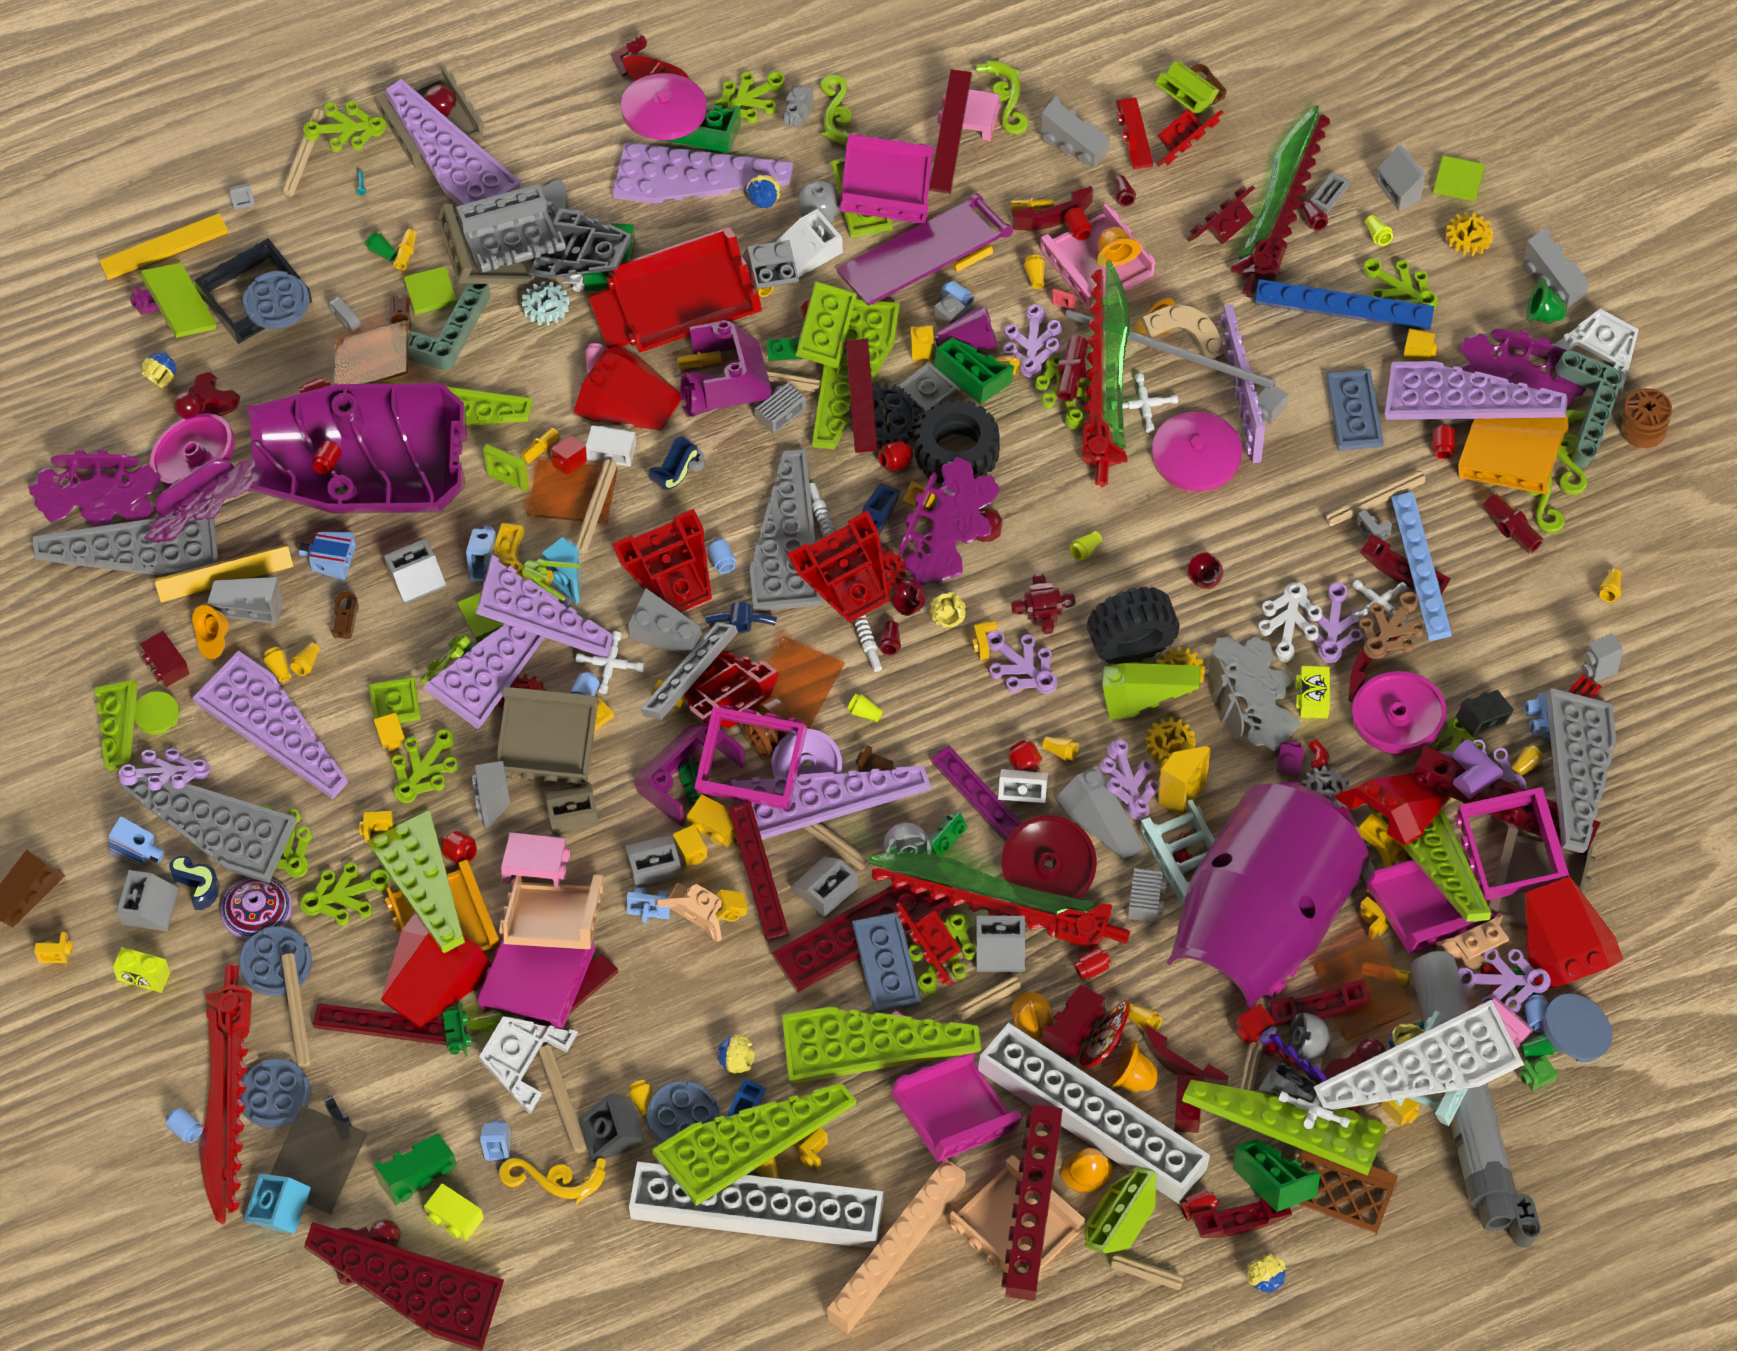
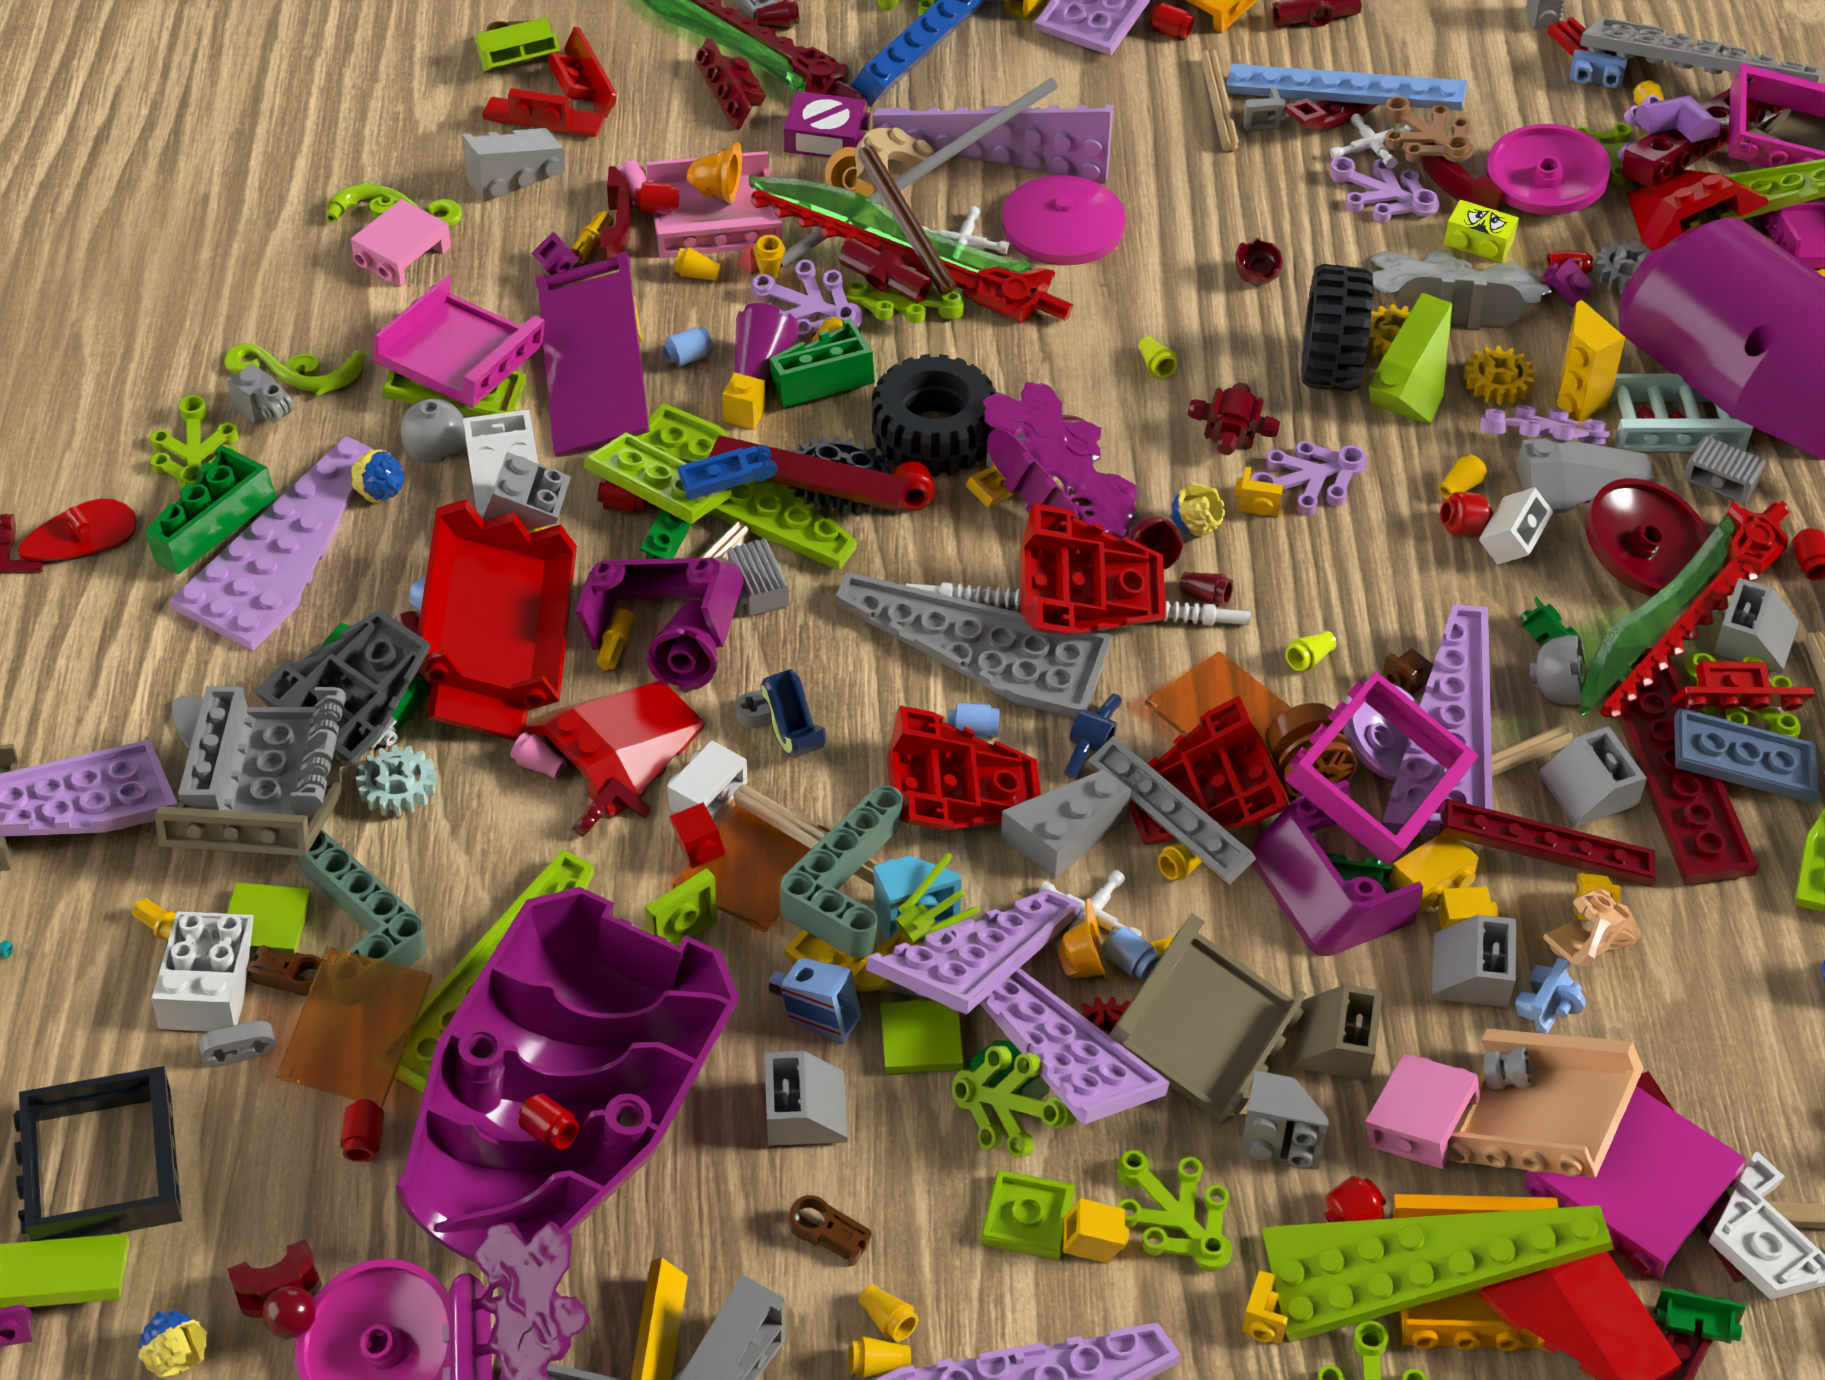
camera: 70 degrees left, 10 degrees down
sand blue tile [243,271,310,329] -> none
light blue torso [299,532,356,581] -> none
green cone [365,232,398,262] -> none
clear neon green cone [468,1009,504,1032] -> none
yellow axle [520,427,560,464] -> none
dark pink dish [621,73,707,140] -> none
dark blue slope [862,483,901,536] -> none
light grey tile [897,361,959,413] -> none
dark red tile [929,69,972,194] -> none
magenta tile [931,745,1022,842] -> none
light grey brick [934,294,965,328] -> none
dark red cone [1113,175,1136,207] -> none
white plant [1259,582,1322,662] -> none
sand blue tile [1326,369,1384,451] -> none
pearl dark grey brick [1455,690,1514,737] -> none
none -> white slope [151,911,254,1032]
none -> magenta bracket [531,231,579,275]
none -> dark red piece [572,777,651,837]
none -> bright pink cone [618,160,646,206]
none -> blue hinge [677,444,778,500]
none -> yellow cone [754,235,785,280]
none -> sand green beam [779,785,903,958]
none -> magenta brick [784,91,871,158]
none -> reddish brown axle [858,145,955,295]
none -> light orange piece [1058,898,1109,982]
none -> light grey wheel [1483,1047,1534,1091]

